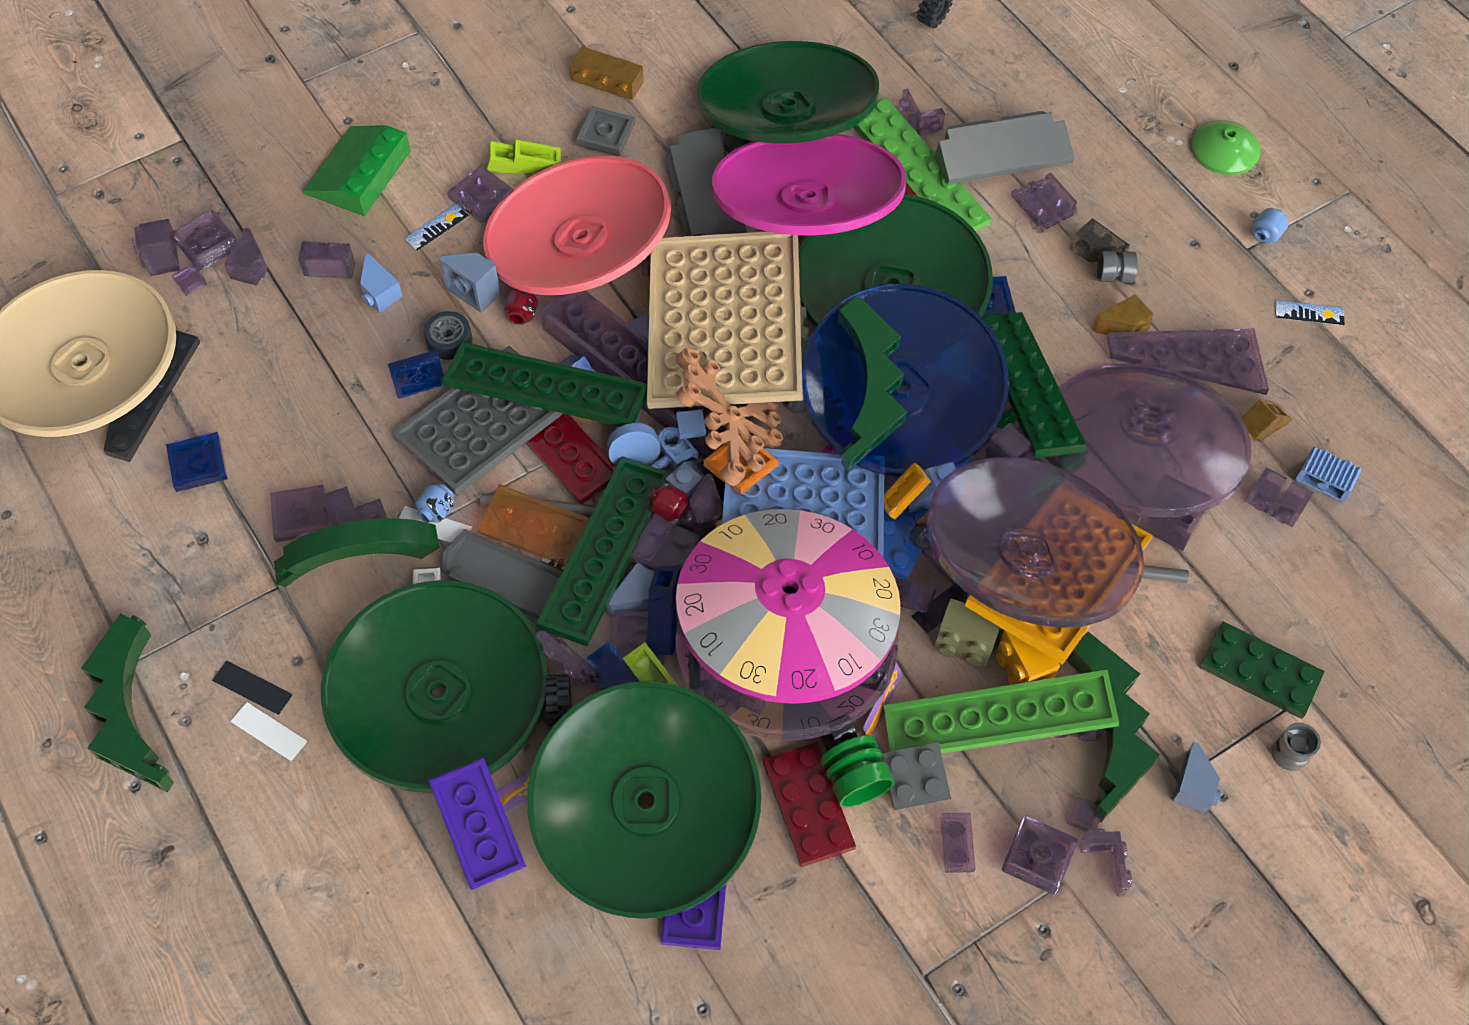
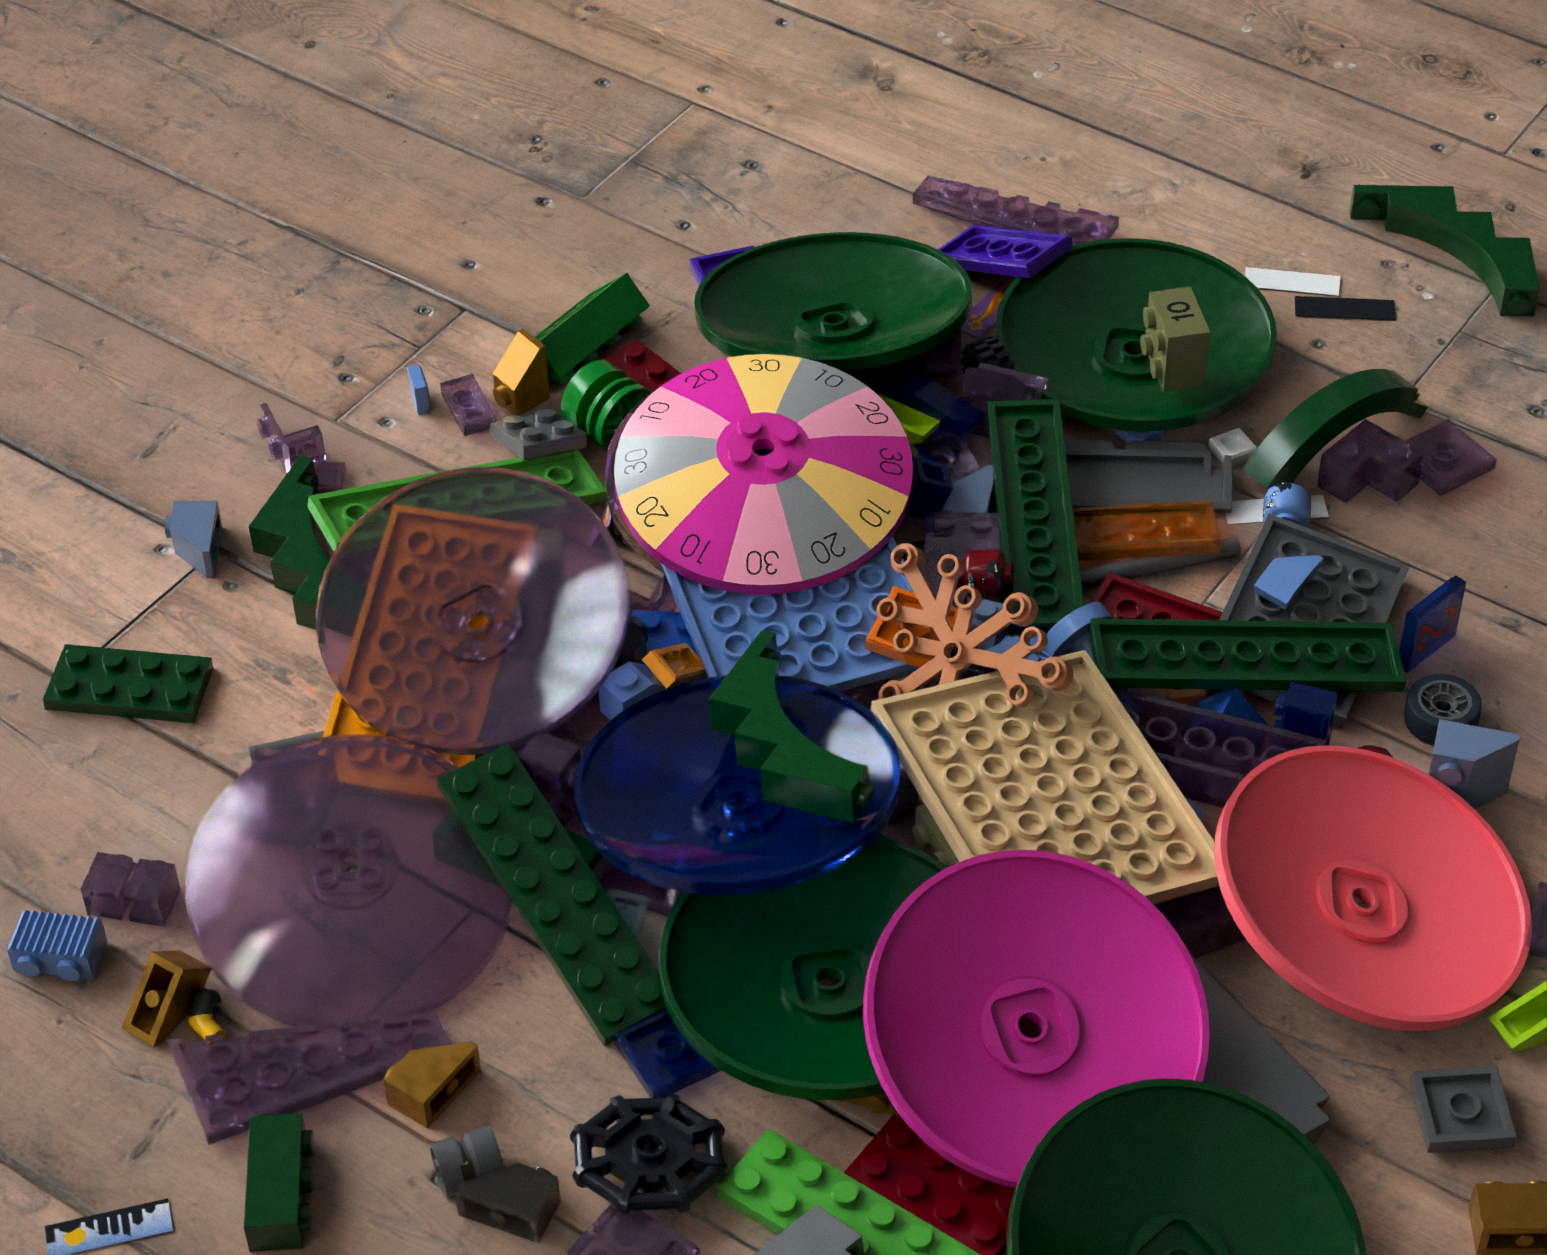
camera: 160 degrees right, 15 degrees down
clear purple brick [1002,815,1078,895] -> none
dark grey wheel [1272,723,1321,771] -> none
none -> arm [188,988,226,1047]
none -> dark green brick [244,1113,315,1252]
none -> medium blue tile [407,364,431,415]
none -> pearl gold slope [493,329,550,416]
none -> green slope [535,272,650,385]
none -> black plate [570,1093,730,1215]
none -> clear purple wing [912,175,1119,246]
none -> olive brick [1140,286,1211,392]
none -> medium blue slope [1254,555,1324,610]
none -> clear blue brick [1271,681,1338,755]

